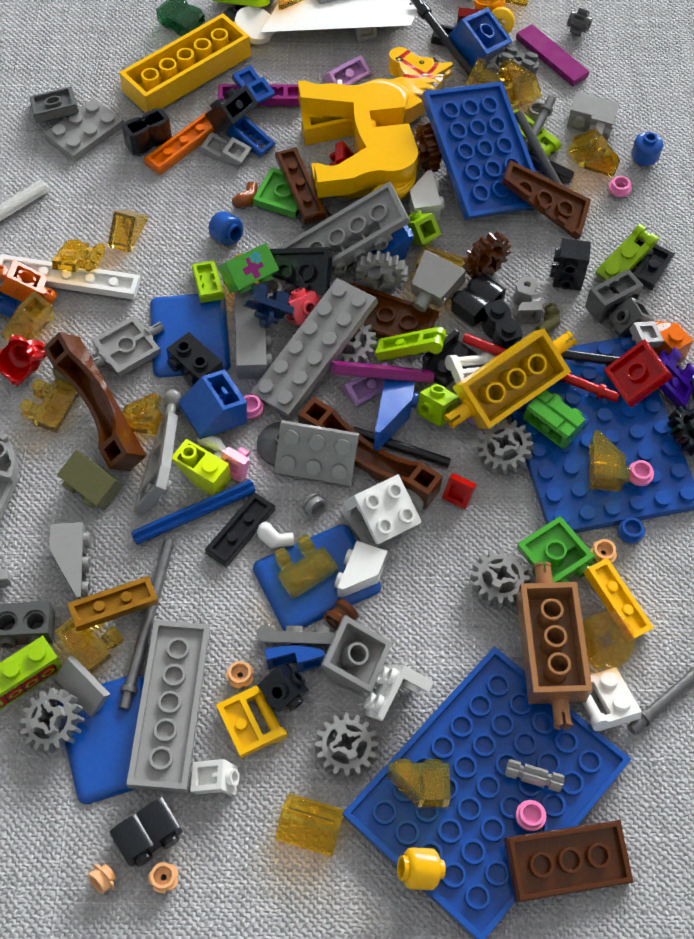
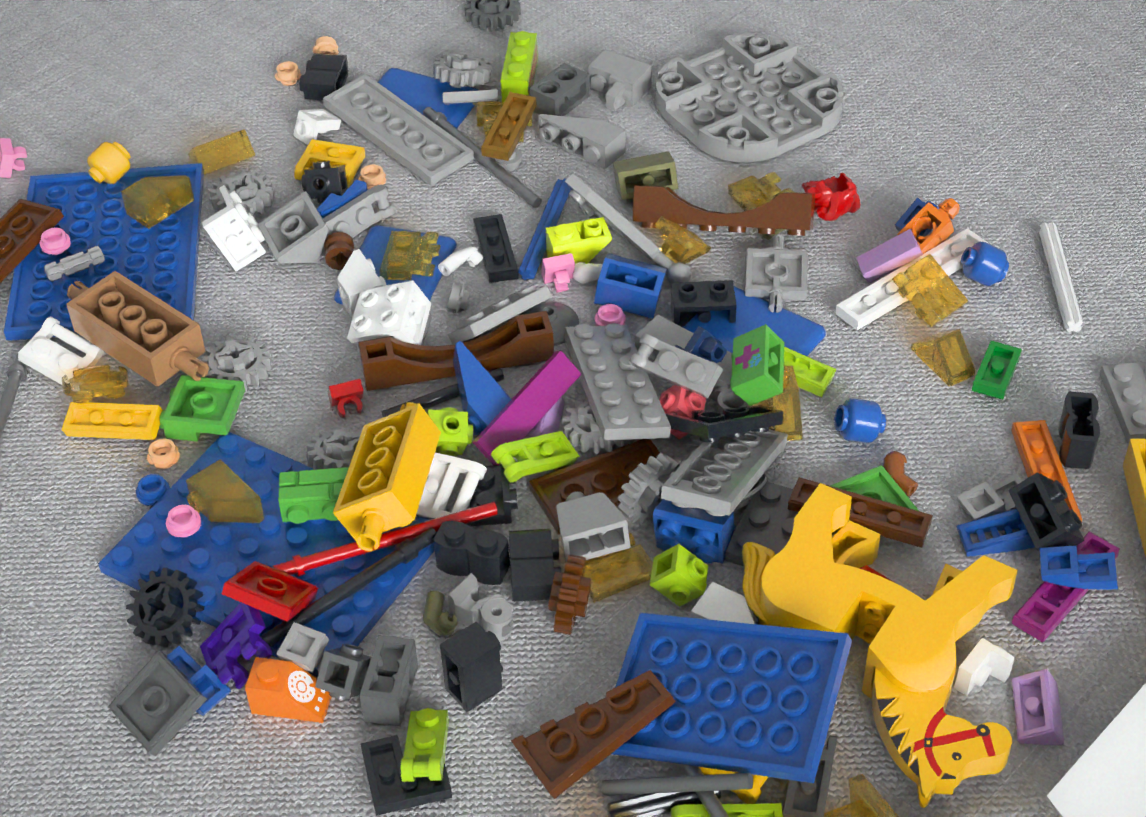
camera: 135 degrees right, 15 degrees down
clear yellow slope [1,291,54,342] -> none
none -> light grey plate [629,333,723,399]
none -> lavender slope [856,229,923,283]
none -> blue head [961,241,1009,286]
none -> green plate [972,340,1022,400]

